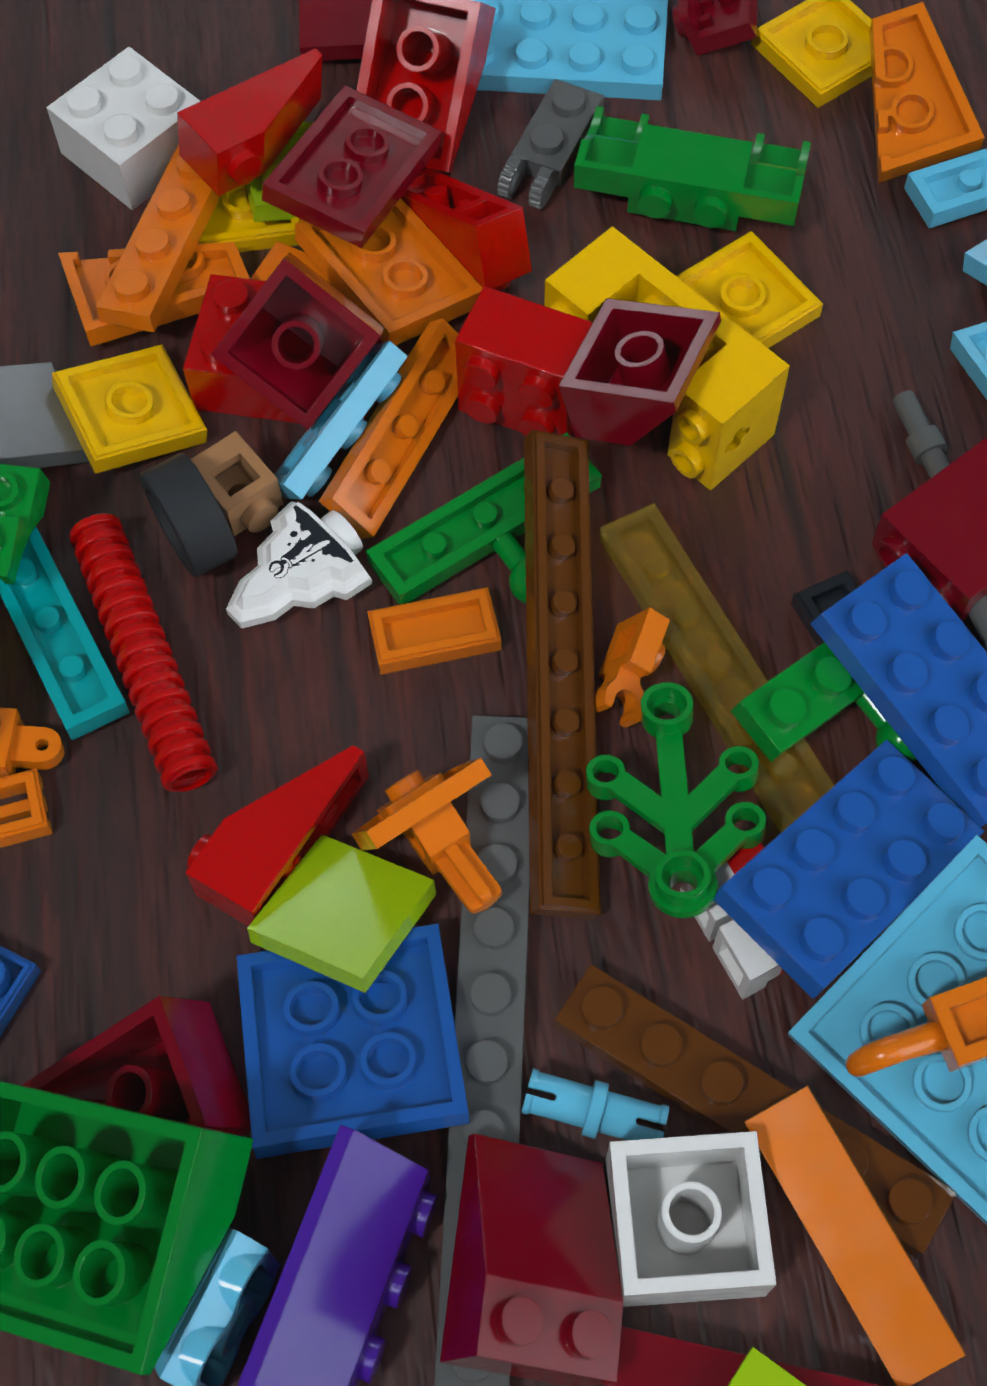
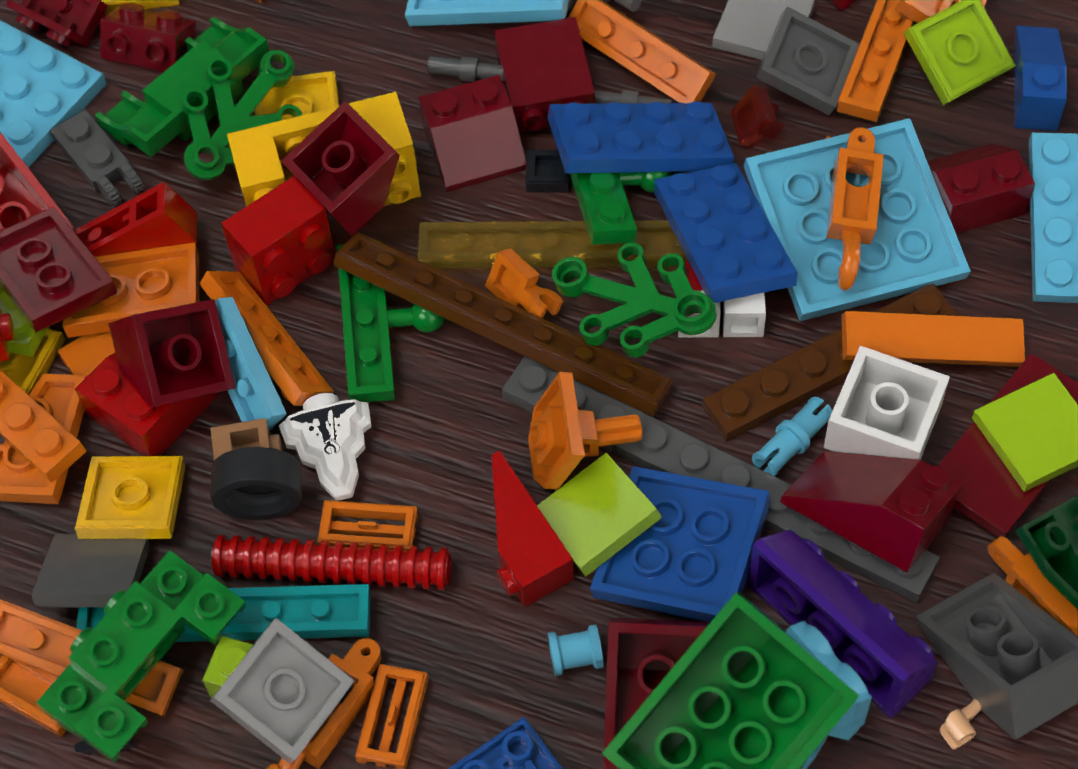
camera: 60 degrees left, 5 degrees down
orange tile [367,587,502,675] -> none
none -> dark red bracket [100,3,196,72]
none -> green plant [181,50,302,180]
none -> orange tile [317,500,418,550]
none -> dark red slope [418,75,527,192]
none -> medium azure bush [547,624,604,676]

